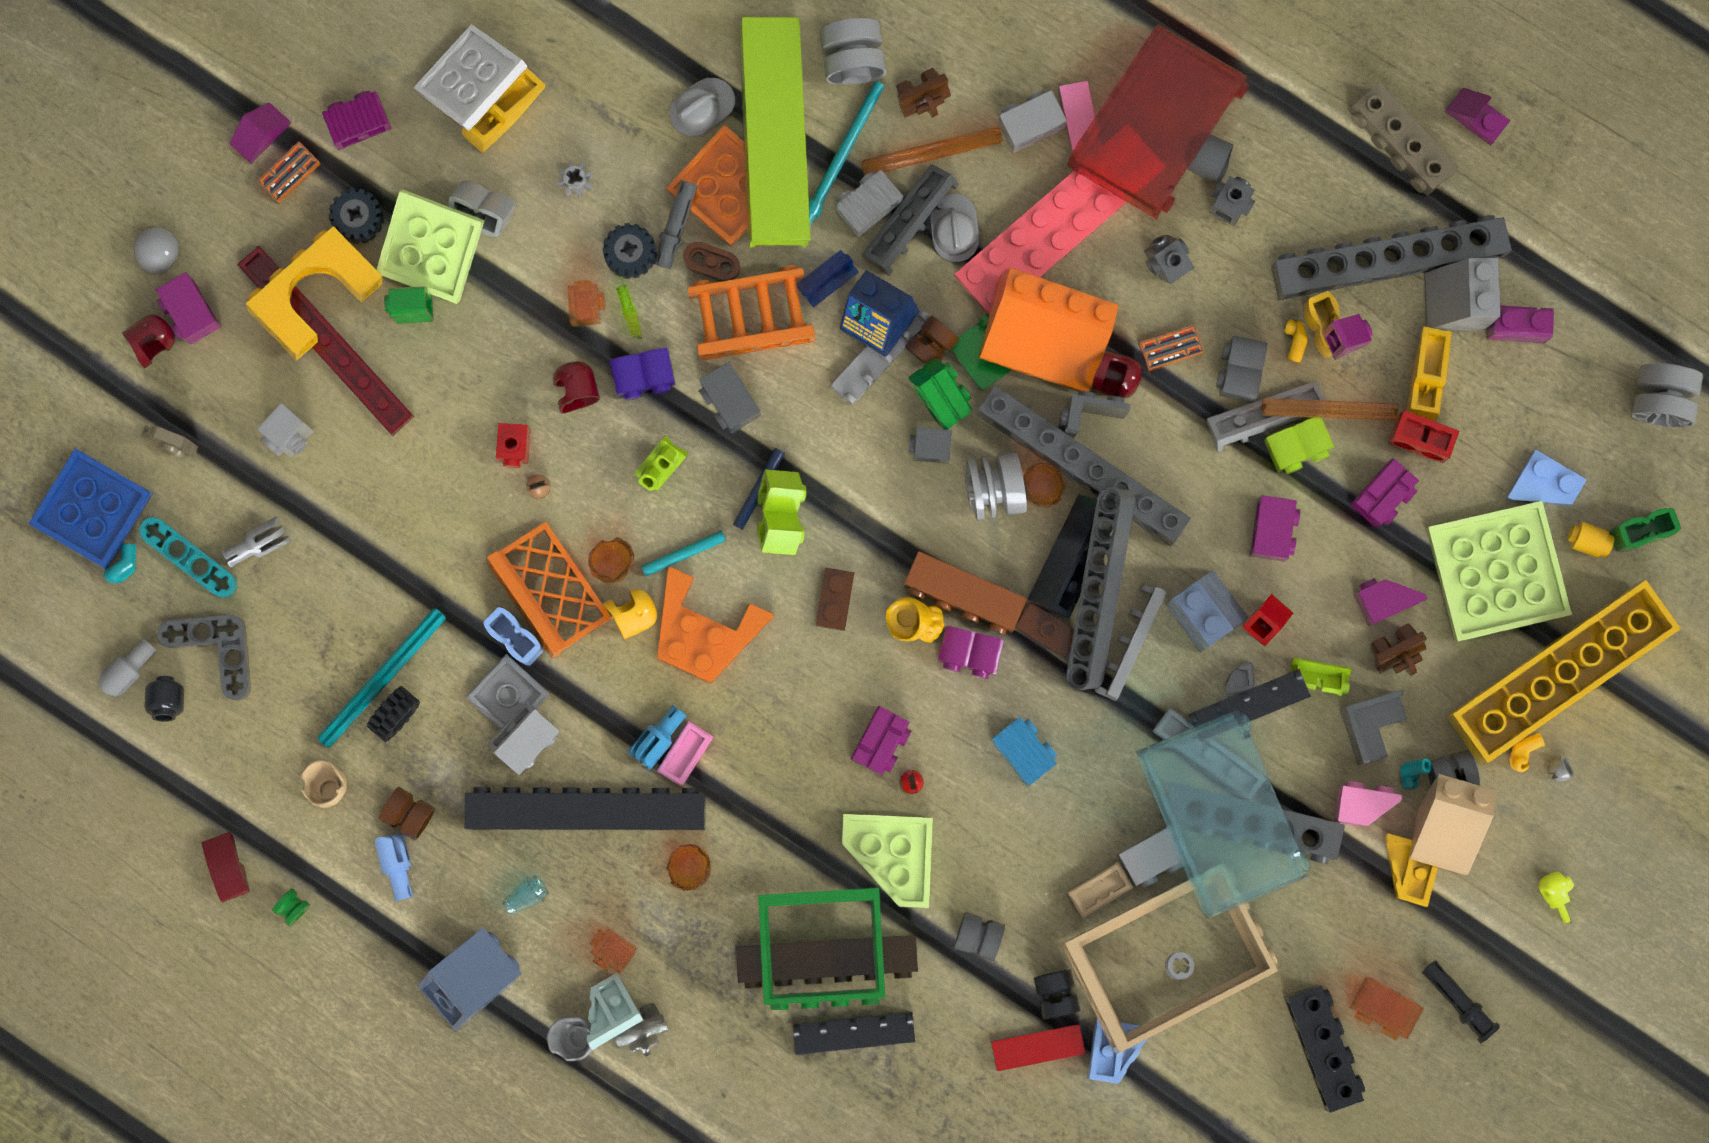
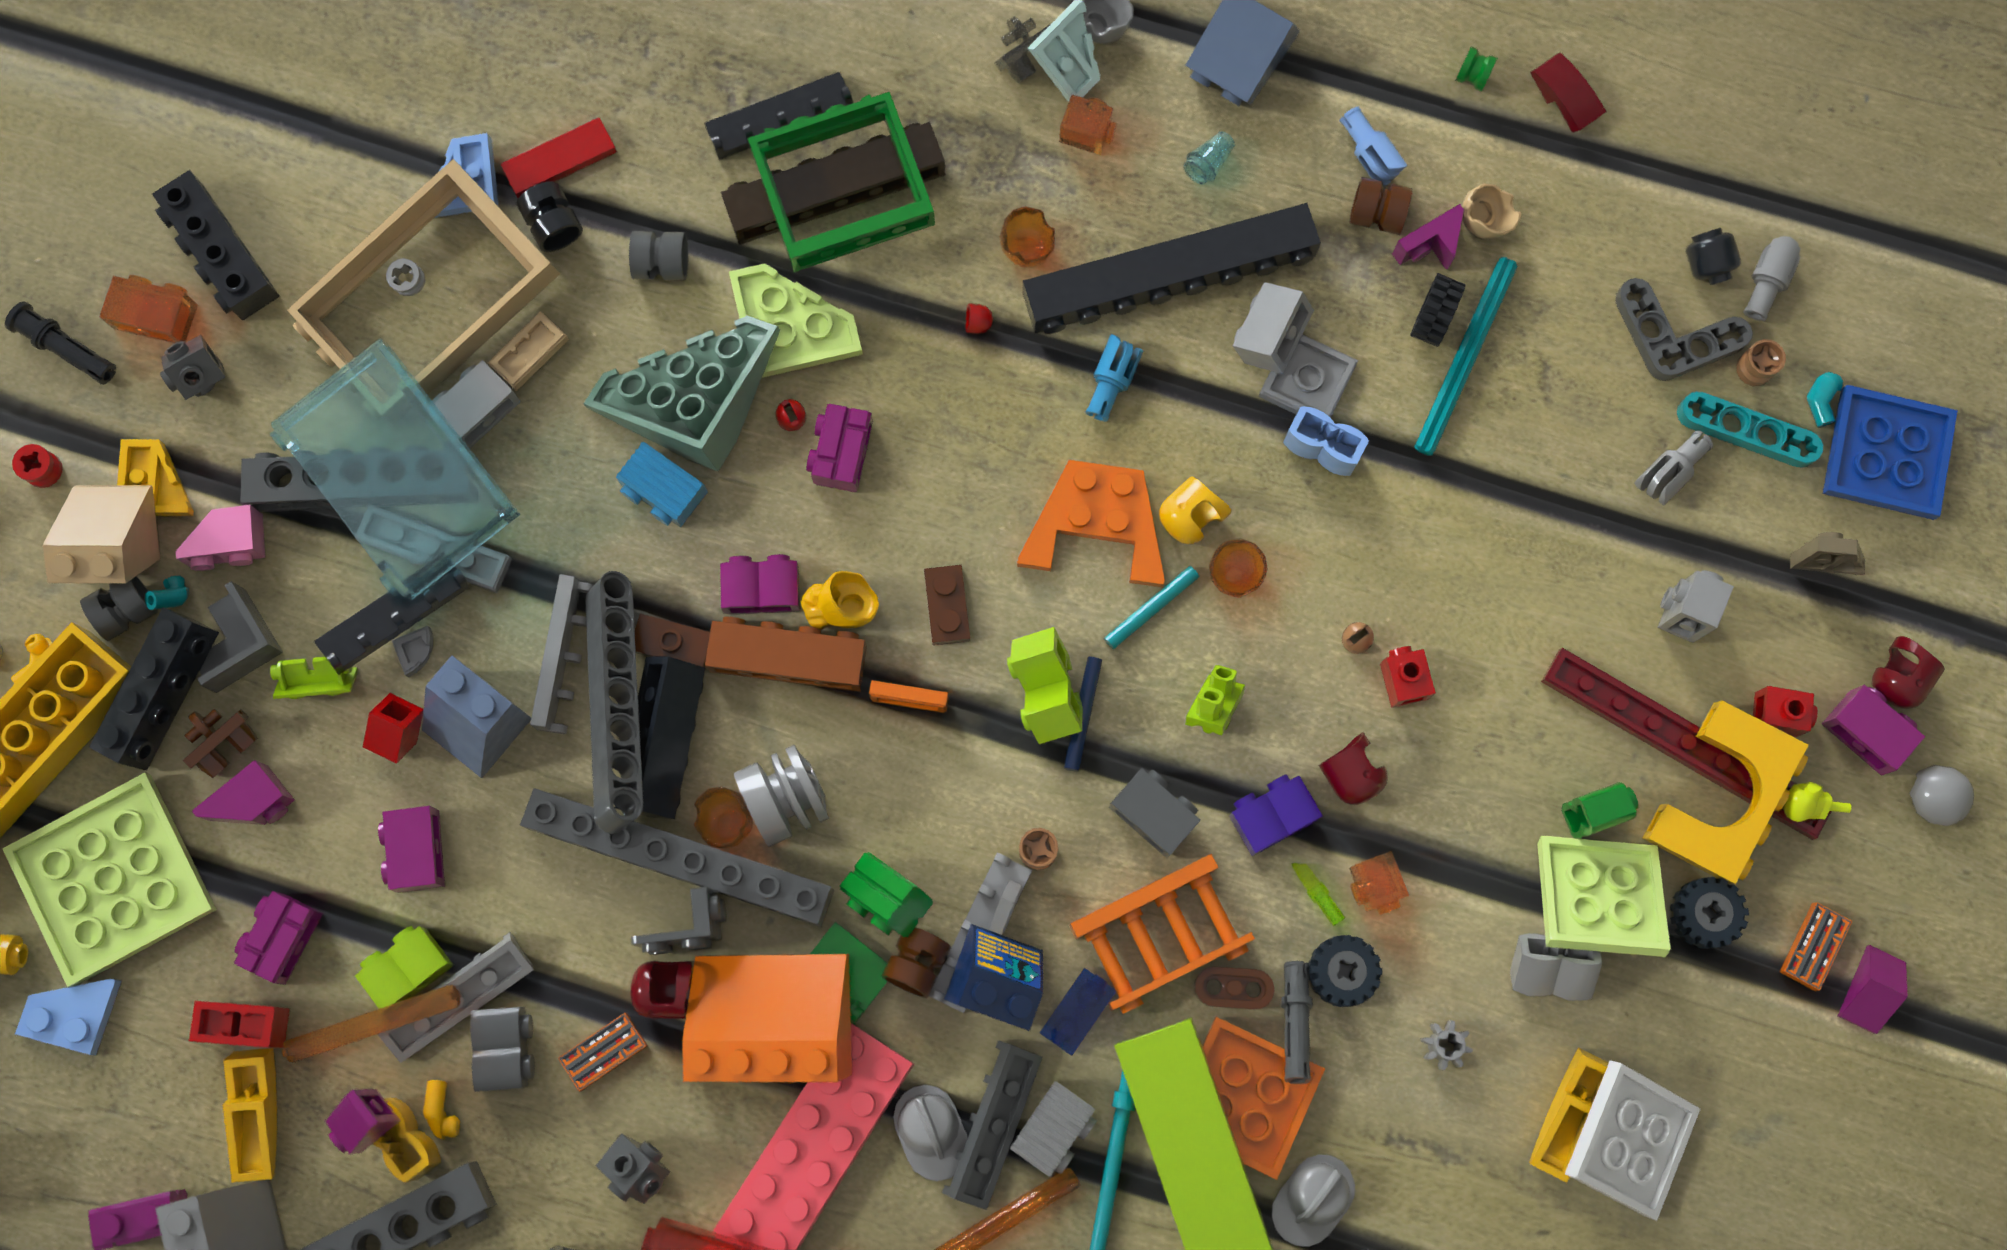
camera: 165 degrees right, 5 degrees down
magenta brick [322,91,392,150] -> none
orange fence [486,521,612,659] -> none
bright pink tile [657,721,714,787] -> none
dark grey brick [909,427,952,464] -> none
none -> red wheel [12,444,63,488]
none -> black brick [89,607,219,771]
none -> dark grey brick [160,334,226,400]
none -> sand green slope [583,316,780,471]
none -> orange tile [869,680,949,713]
none -> red hinge [965,303,993,334]
none -> light grey tile [989,880,1023,935]
none -> medium nougat wheel [1019,828,1058,870]
none -> magenta slope [1392,204,1464,270]
none -> medium nougat wheel [1736,339,1786,386]
none -> red brick [1753,686,1818,737]
none -> neon yellow piece [1783,782,1851,822]

